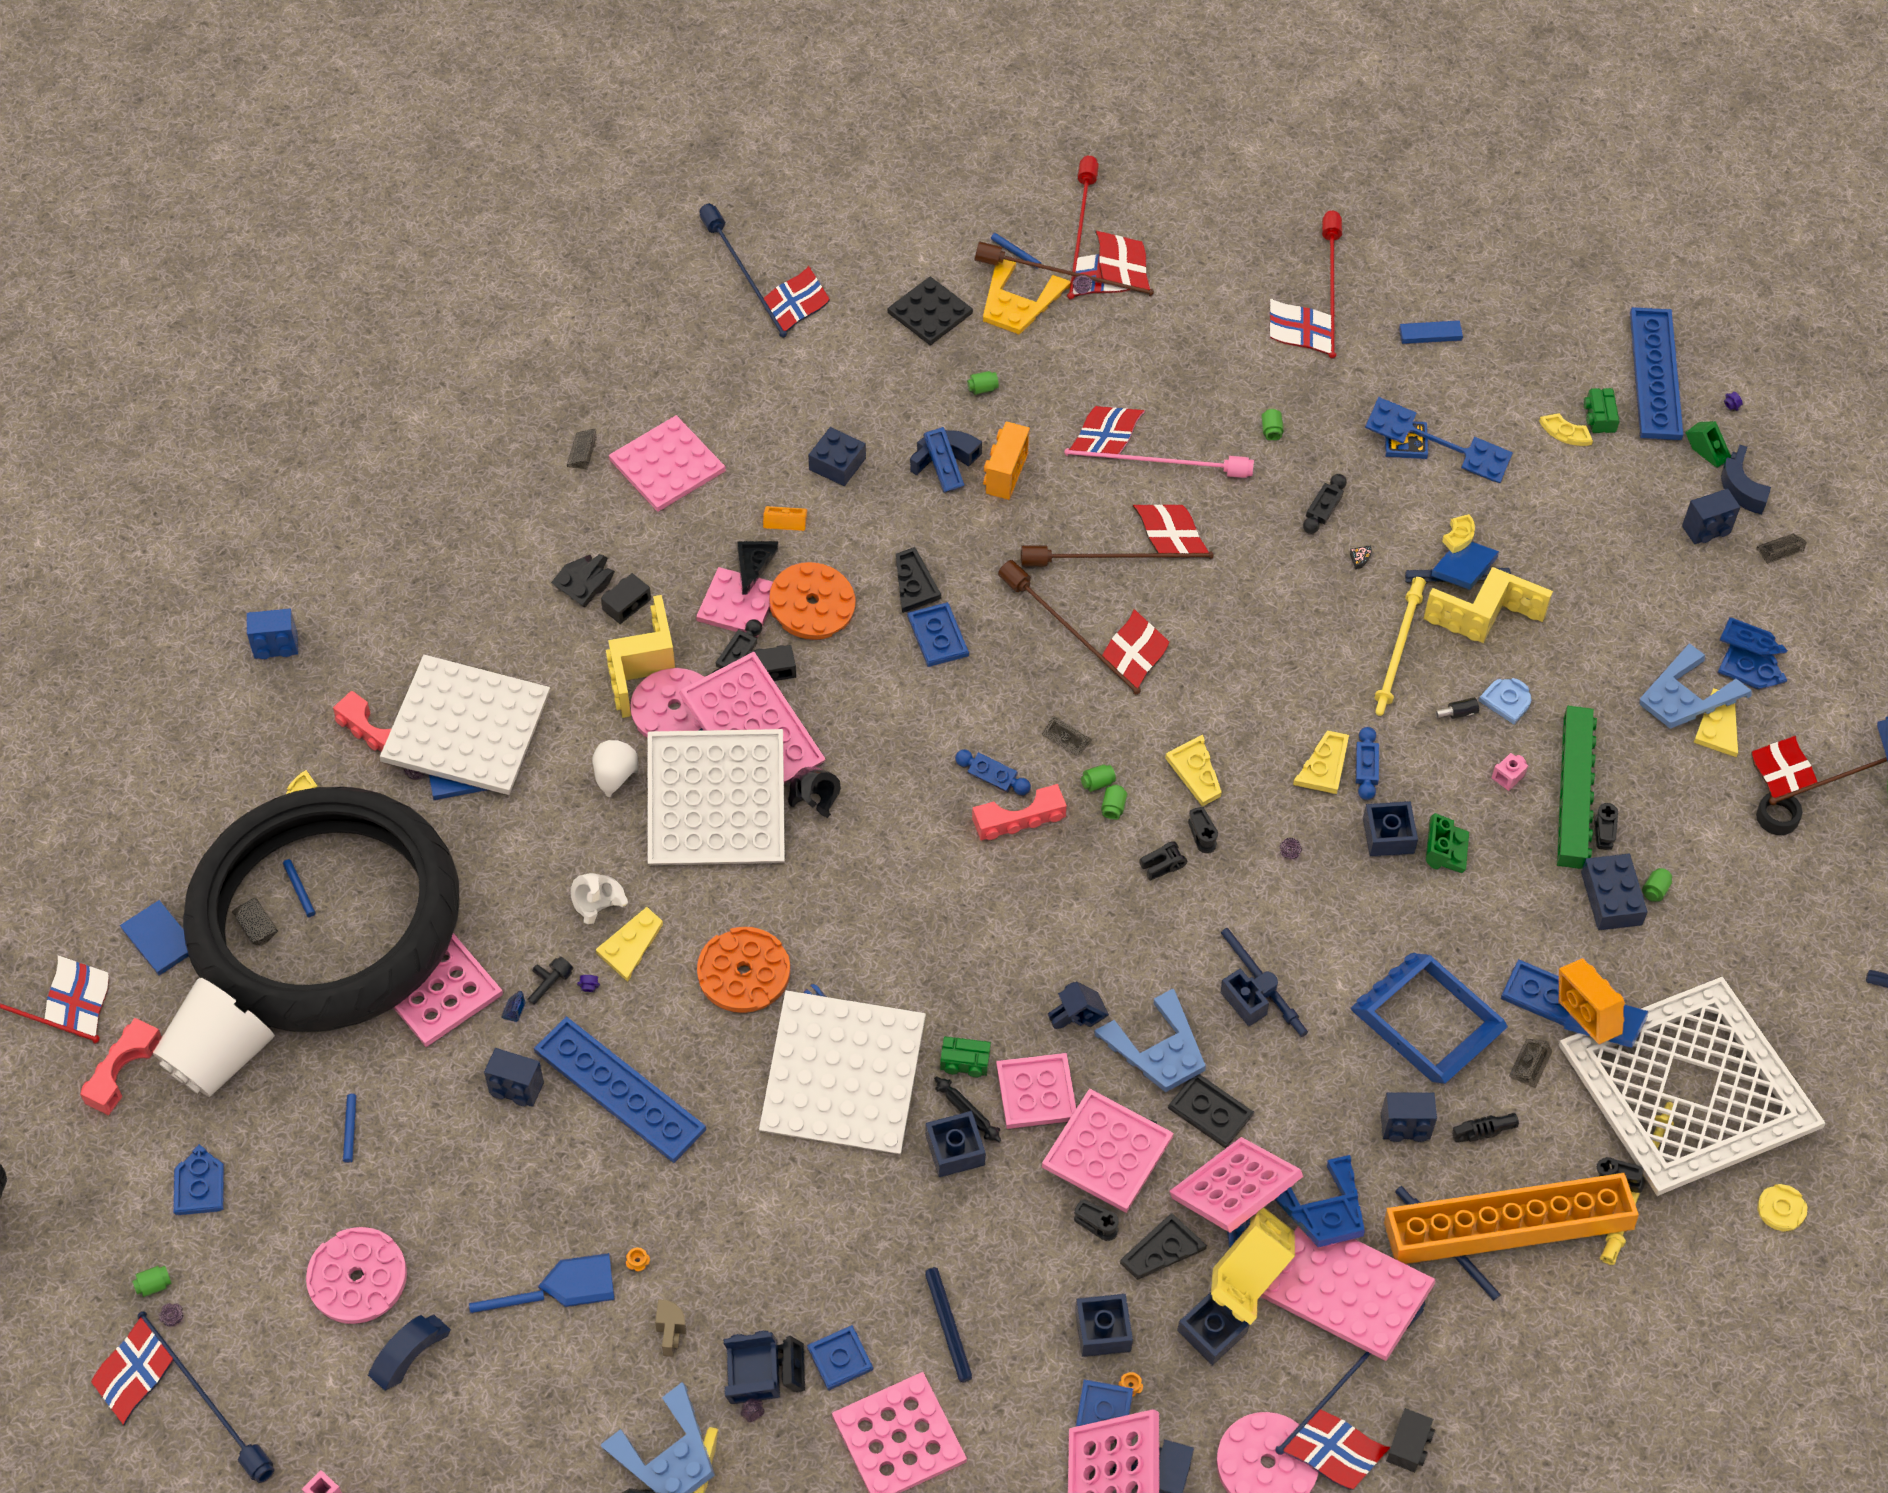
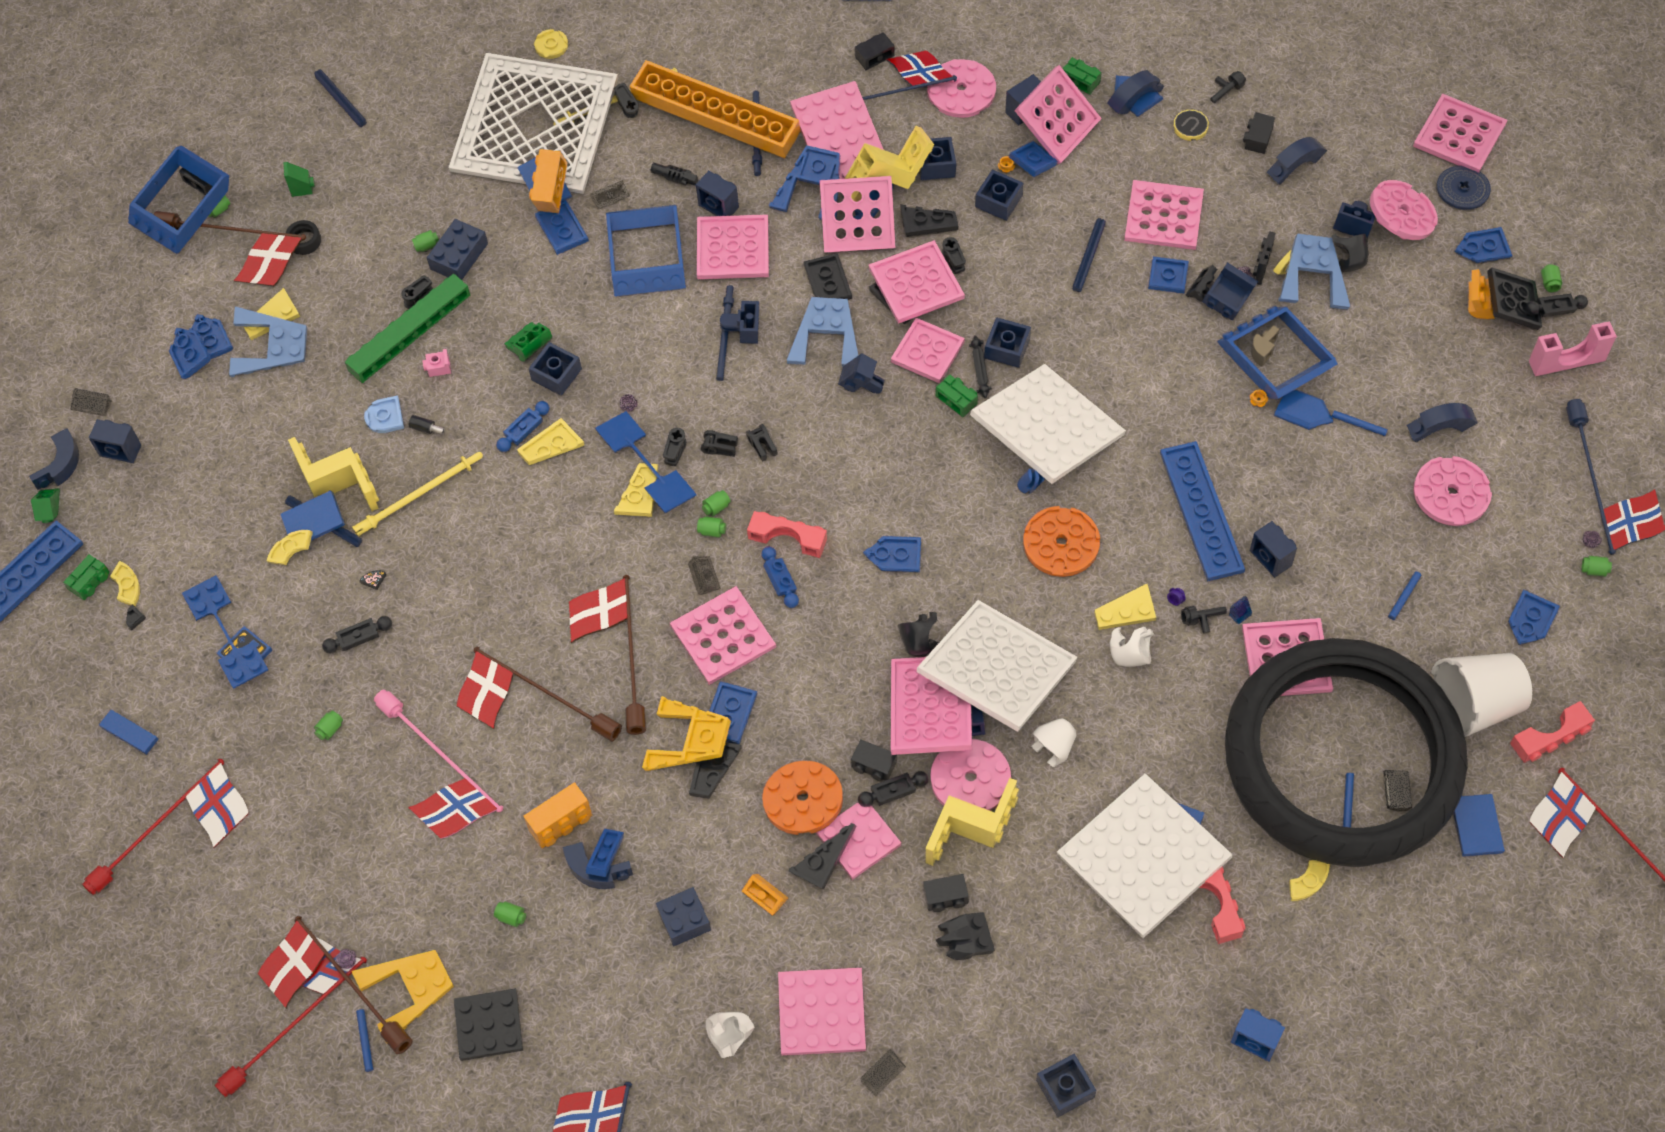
camera: 140 degrees left, 5 degrees up
none -> black tile [126,604,146,631]
none -> green slope [283,162,315,197]
none -> blue hinge [595,411,697,513]
none -> yellow wing [642,696,731,771]
none -> bright pink piece [670,586,776,685]
none -> bright pink plate [697,215,769,279]
none -> white piece [706,1012,755,1058]
none -> black piece [745,424,778,462]
none -> blue tile [863,536,921,572]
none -> dark blue brick [1036,1053,1097,1117]
none -> blue window [1217,306,1338,399]
none -> black wing [1252,231,1276,285]

